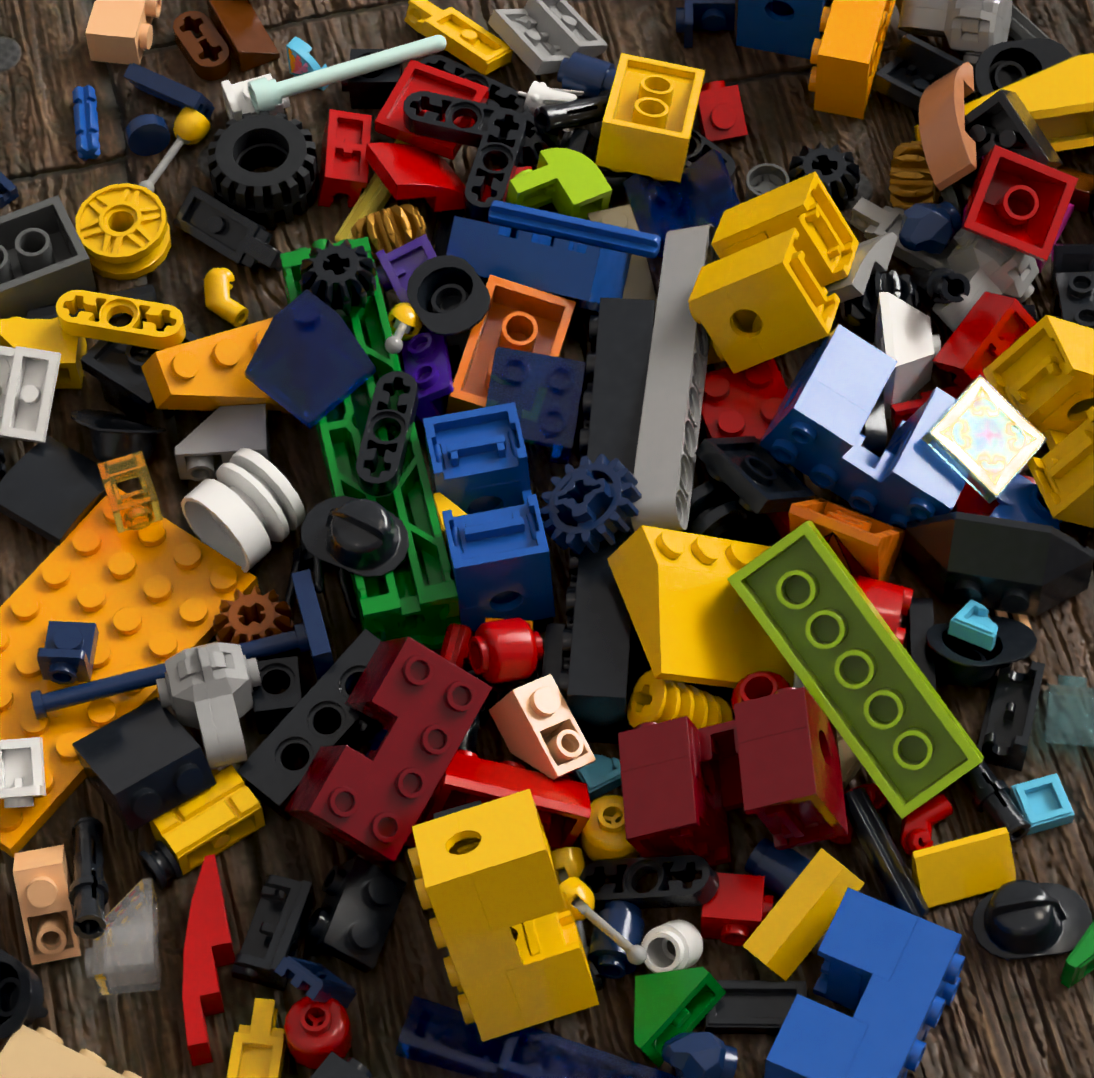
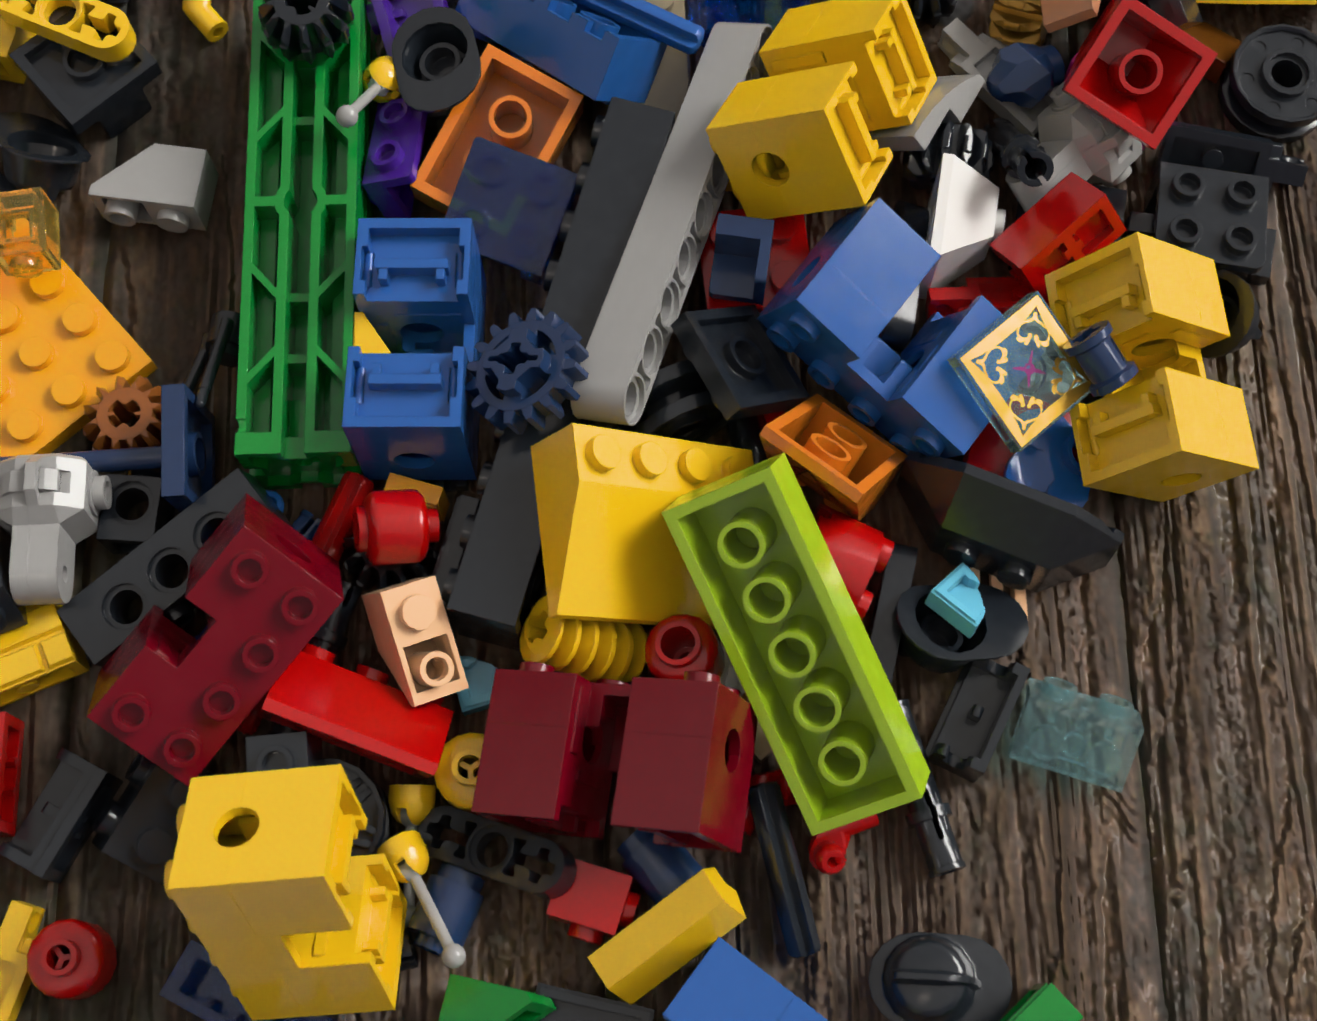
camera: 10 degrees right, 15 degrees up
light orange wedge [141,316,311,414] -> none
white wheel [181,448,306,573] -> none
clear blue slope [245,289,376,429] -> none
dark blue tile [275,956,357,1008] -> none
black piece [301,496,409,578] -> none
black beam [356,371,419,496] -> none
white brick [641,919,703,973] -> none
yellow slope [912,827,1016,908] -> none
medium azure tile [1010,773,1075,835] -> none
none -> dark blue panel [709,213,775,305]
none -> dark blue bush [1063,320,1139,397]

